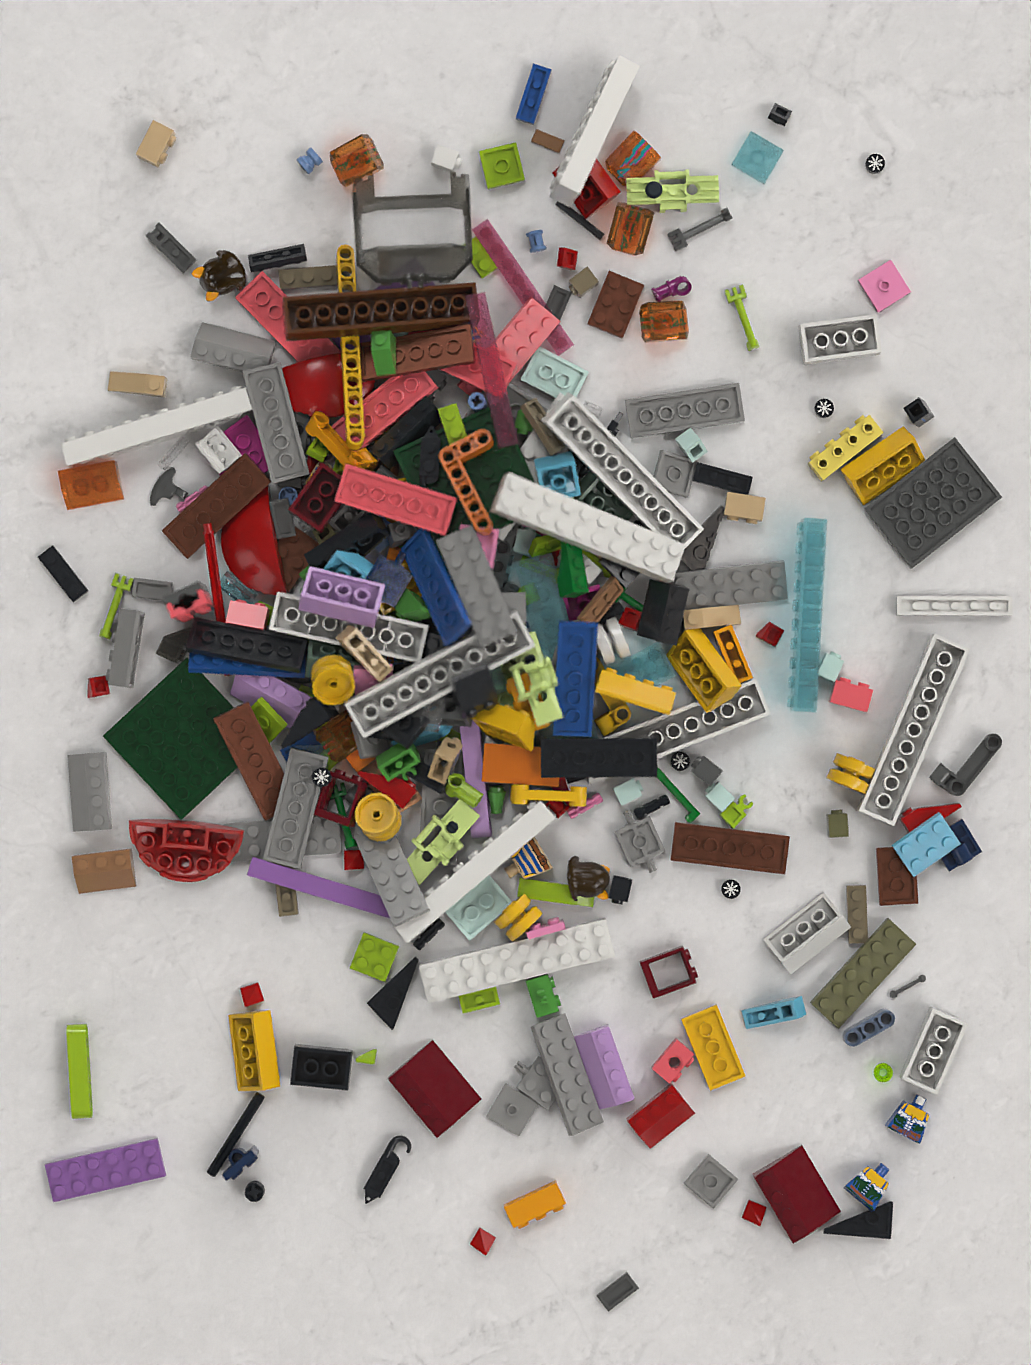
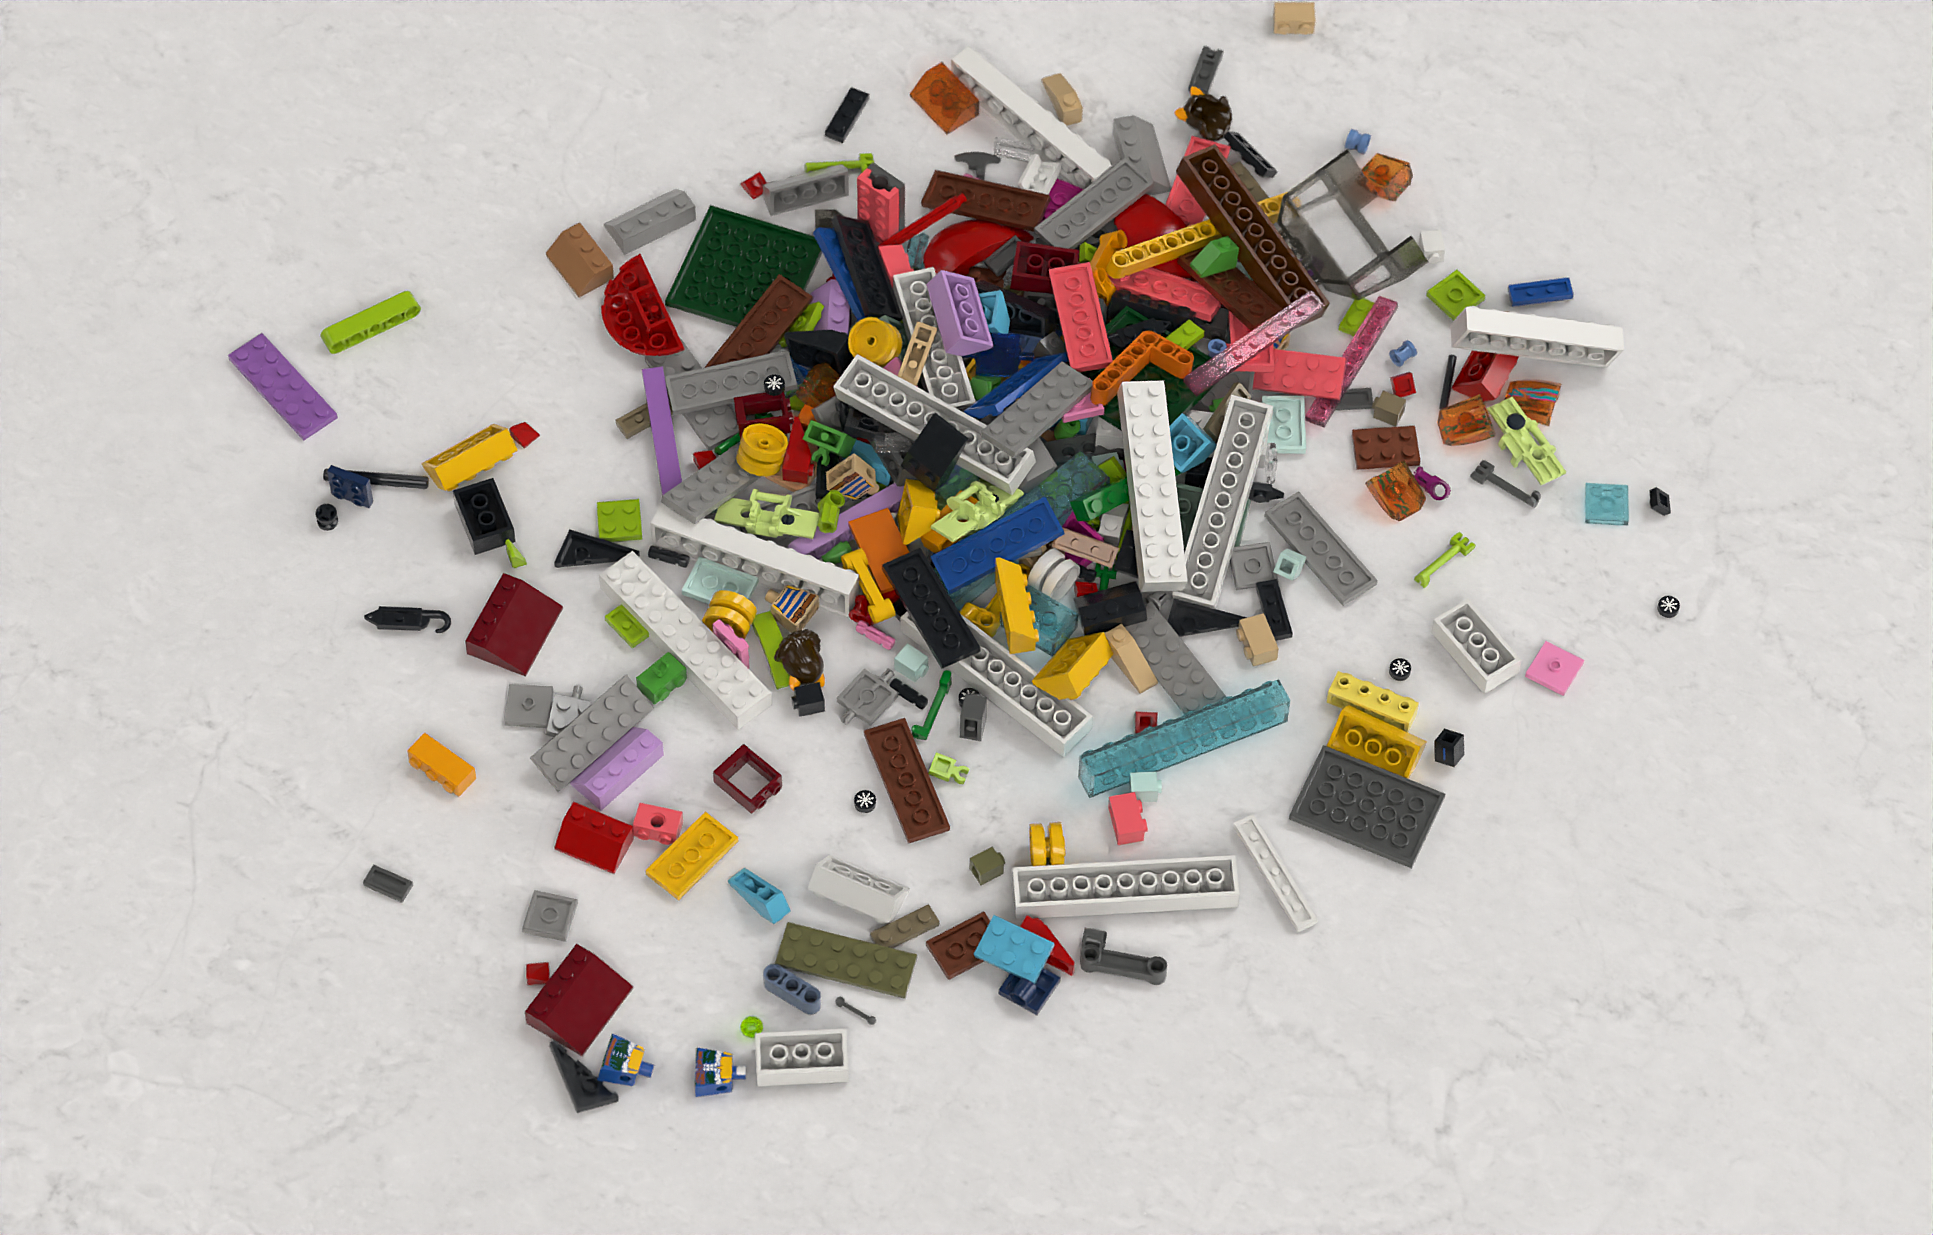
camera: 60 degrees right, 30 degrees down
red slope [470,1228,496,1255] -> none
light aqua brick [705,782,735,812] -> none
light orange brick [712,625,753,683] -> none

